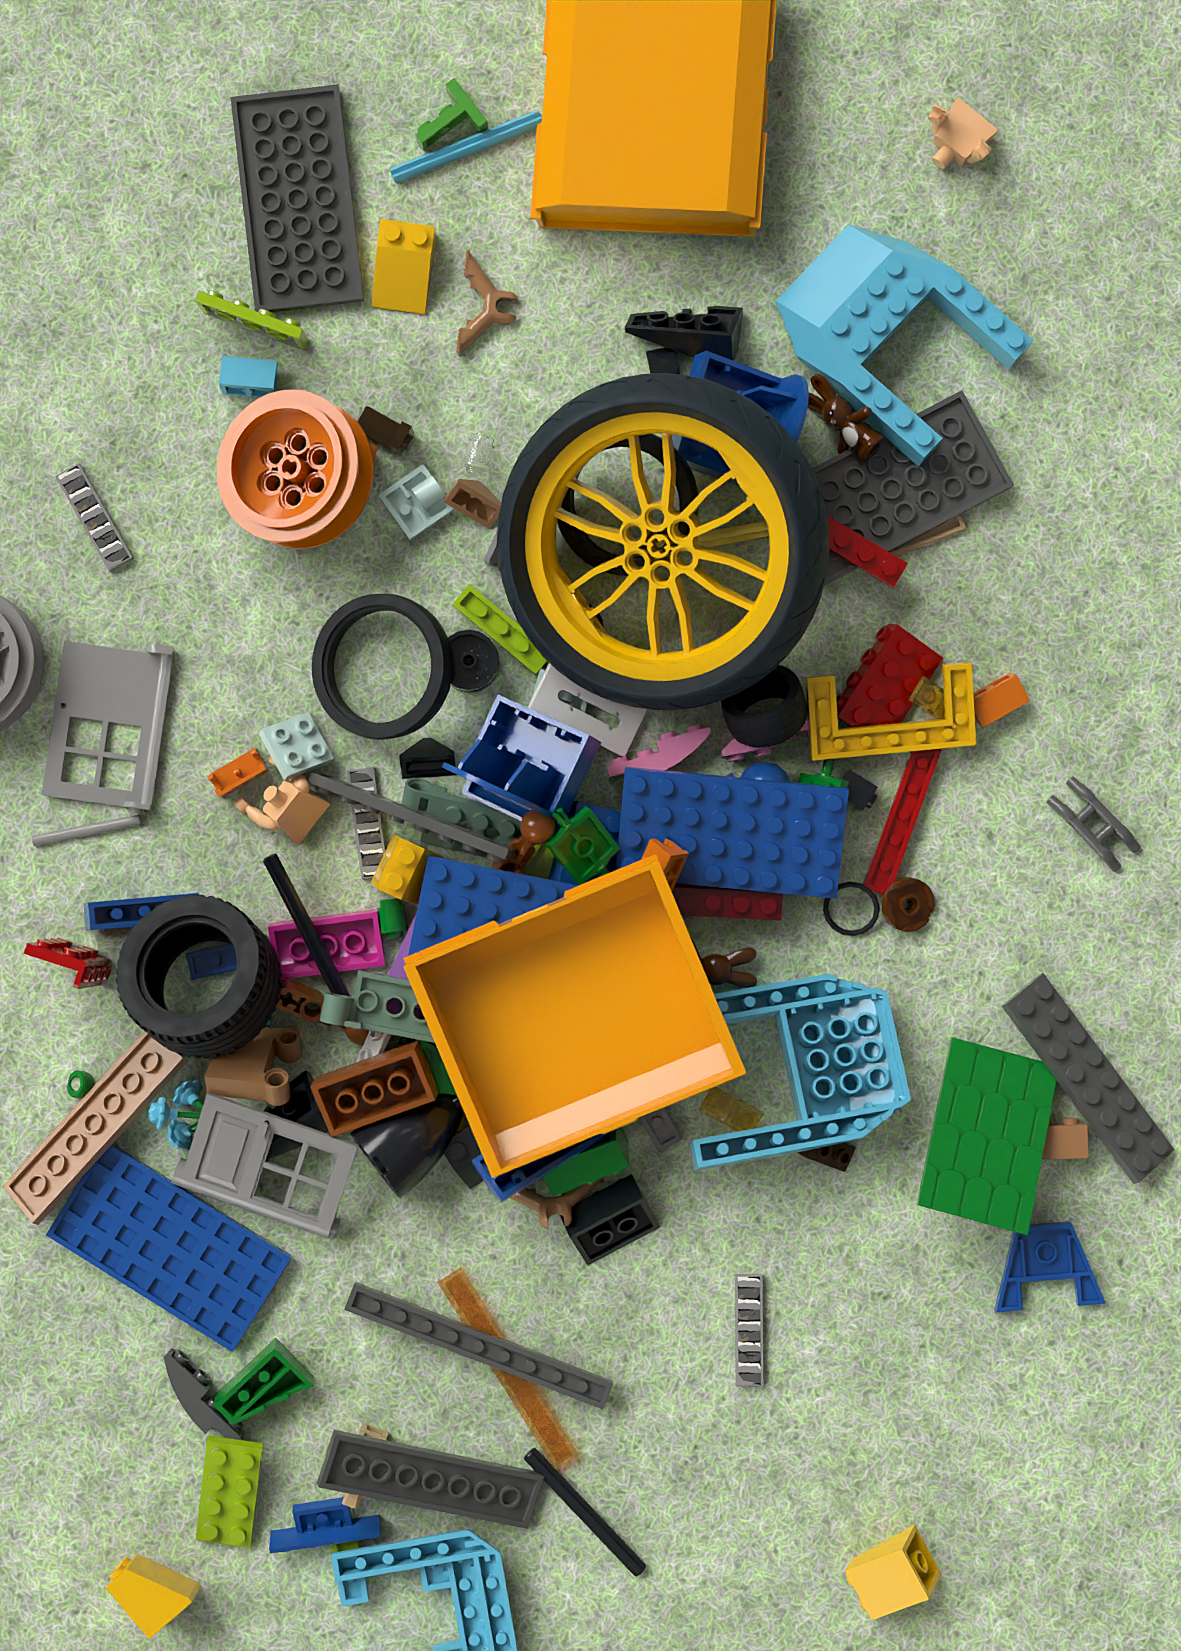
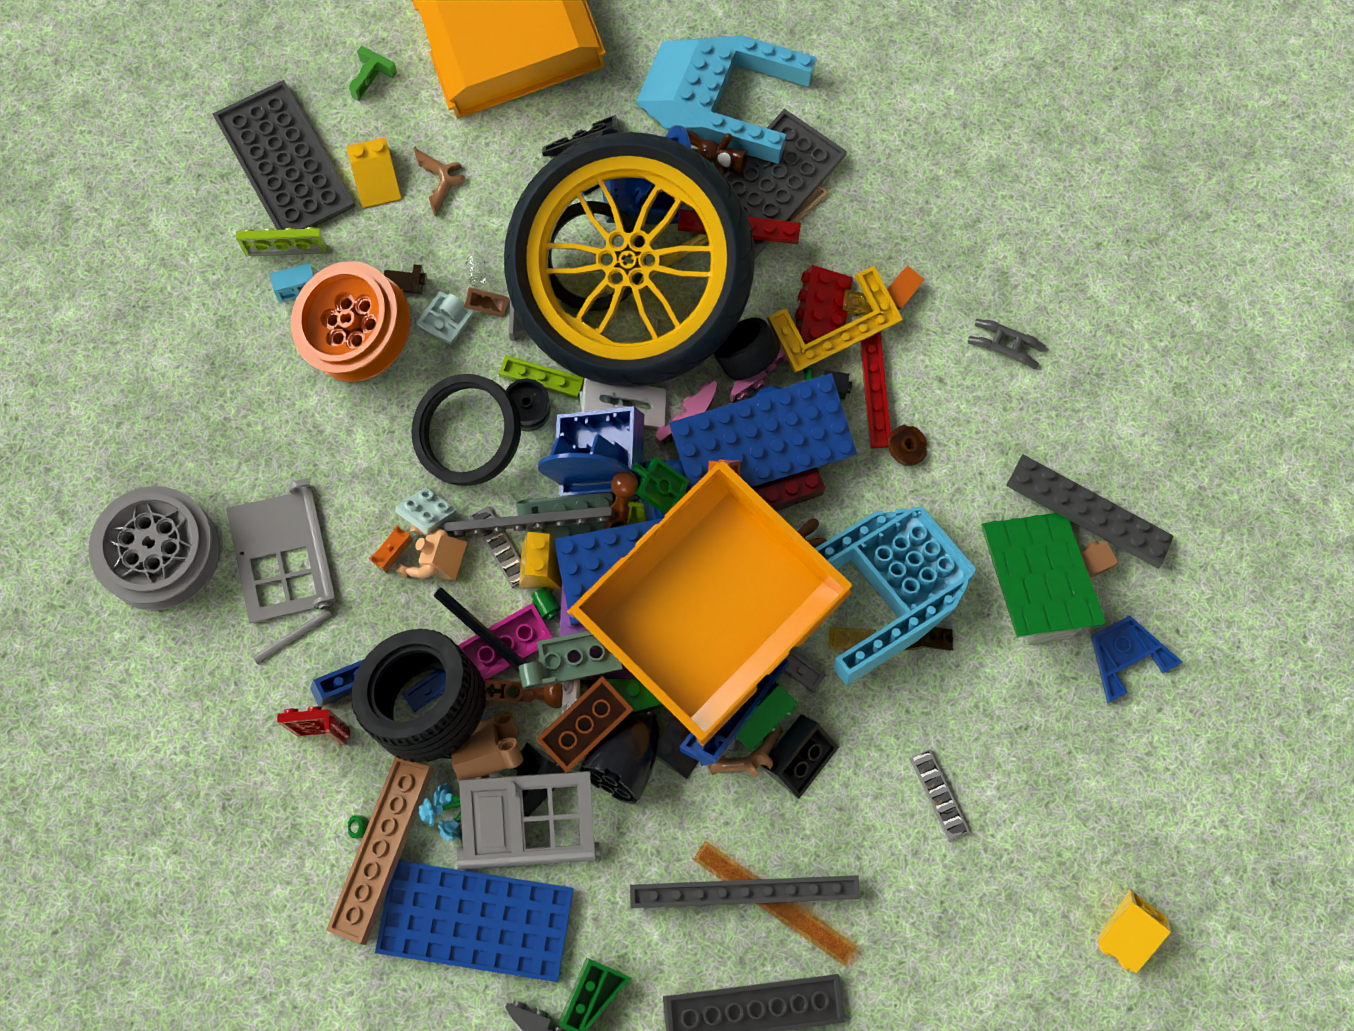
camera: 25 degrees left, 15 degrees down
tile [55,463,134,572] -> none
medium azure axle [390,110,542,183] -> none
black slope [399,737,457,779] -> none
black axle [524,1448,646,1577] -> none
black piece [823,881,880,936] -> none

